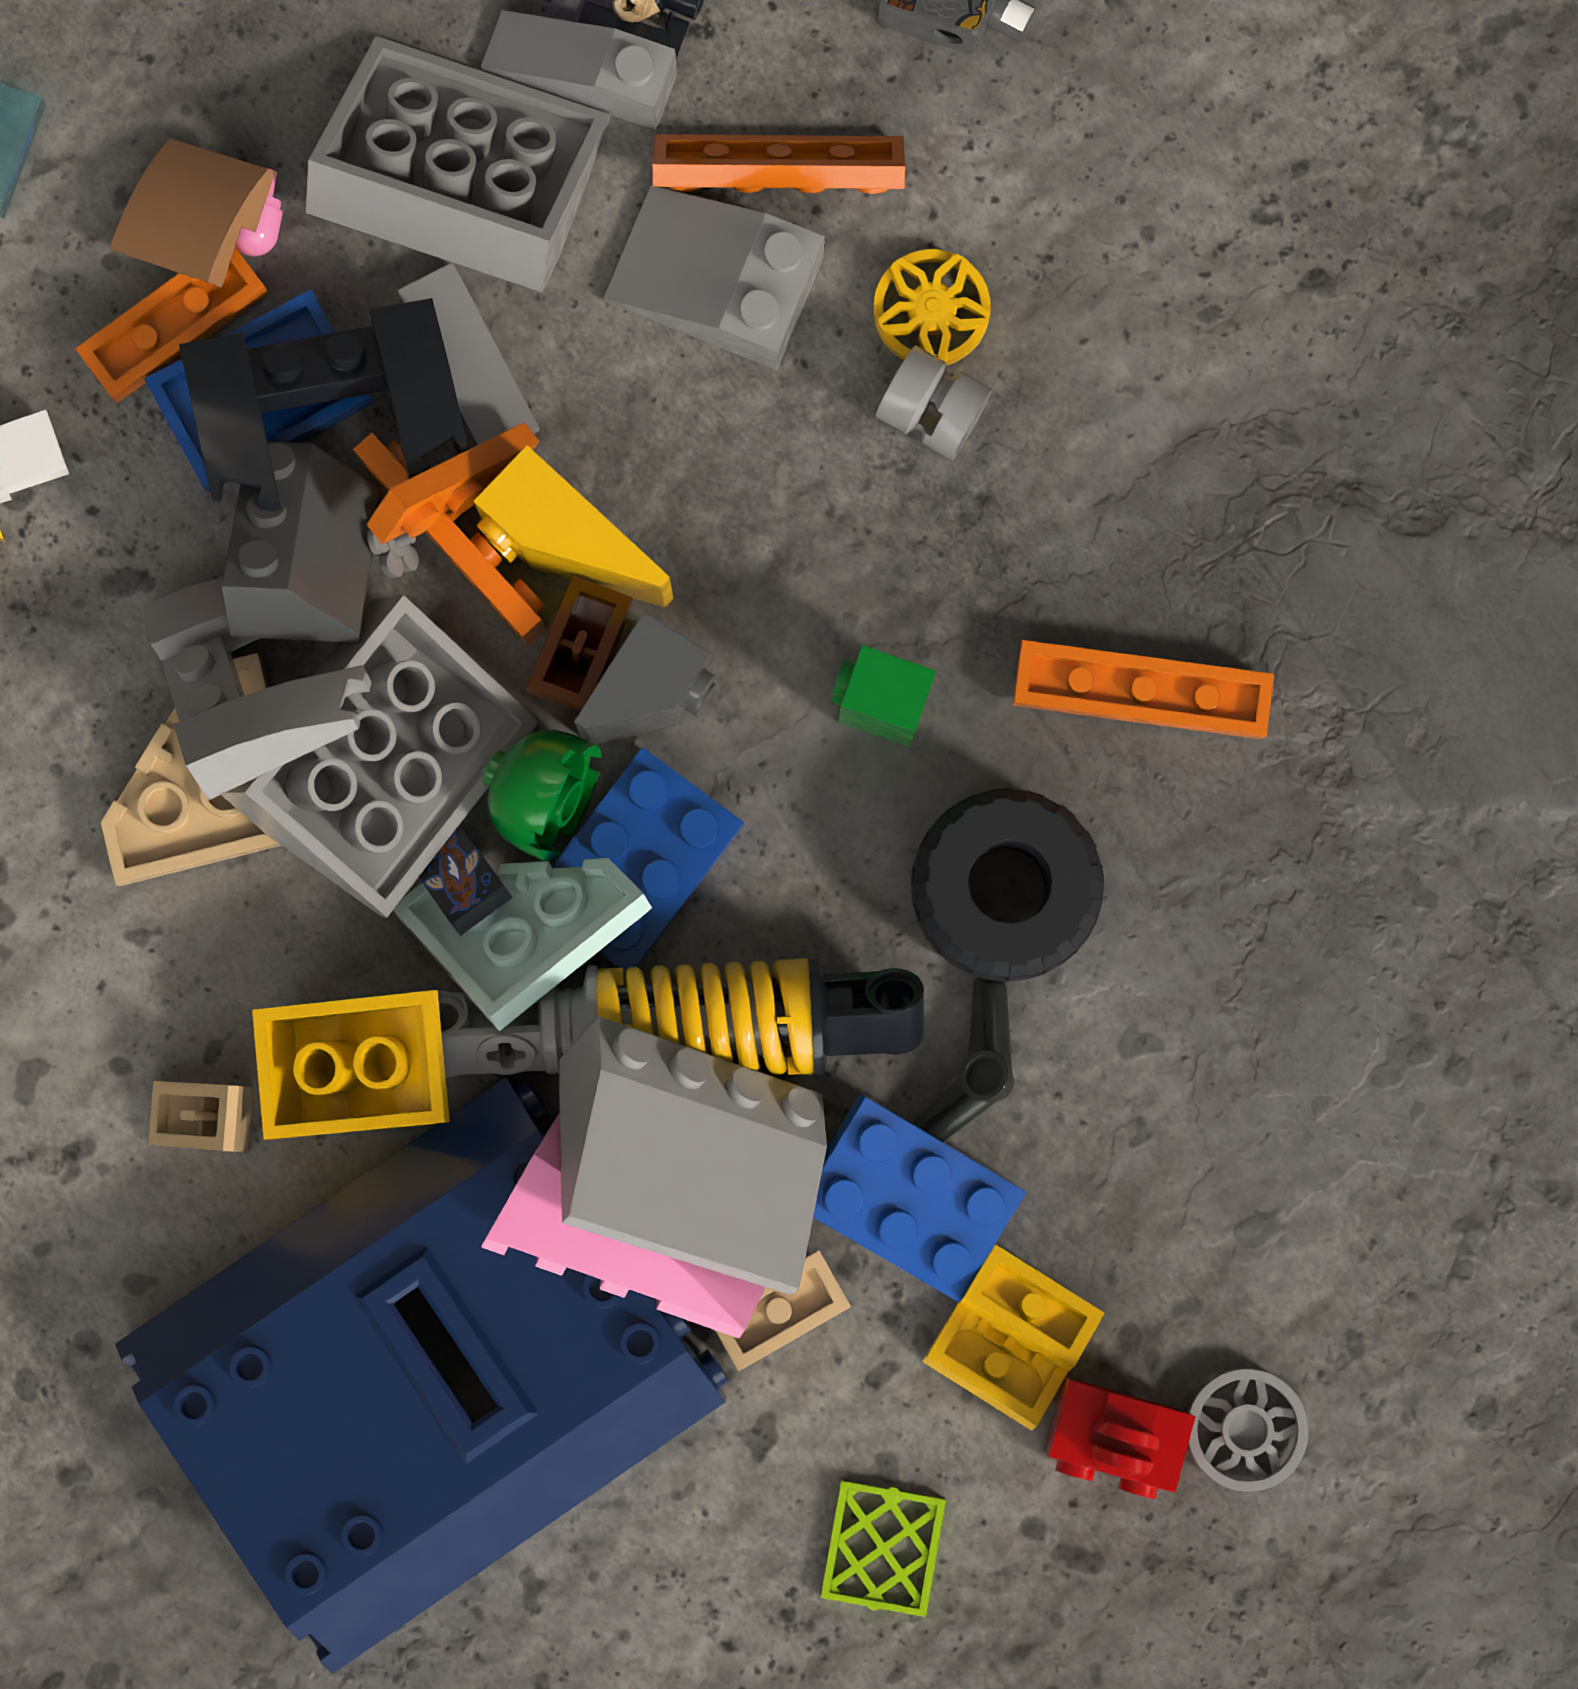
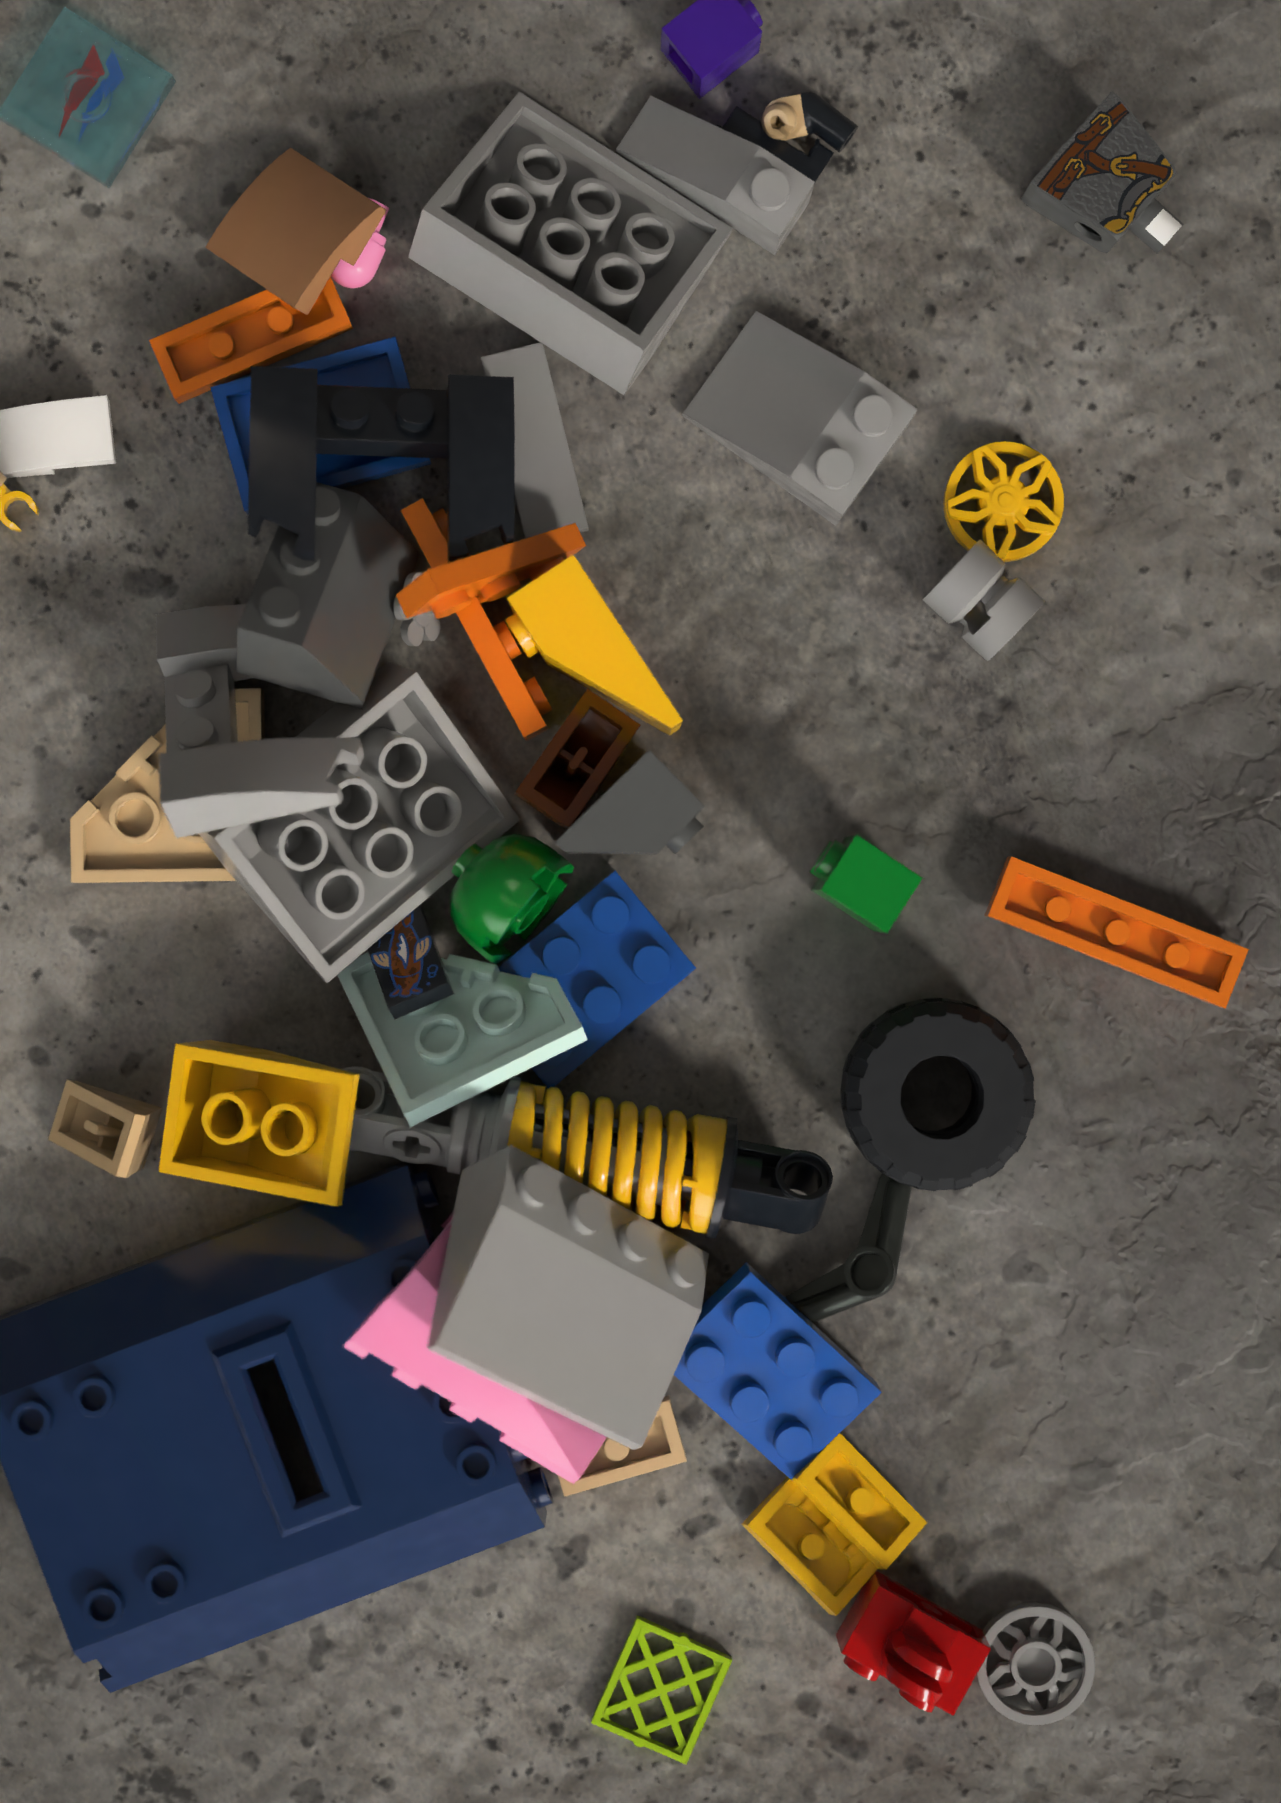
camera: 15 degrees right, 5 degrees up
orange plate [652,134,905,194] -> none

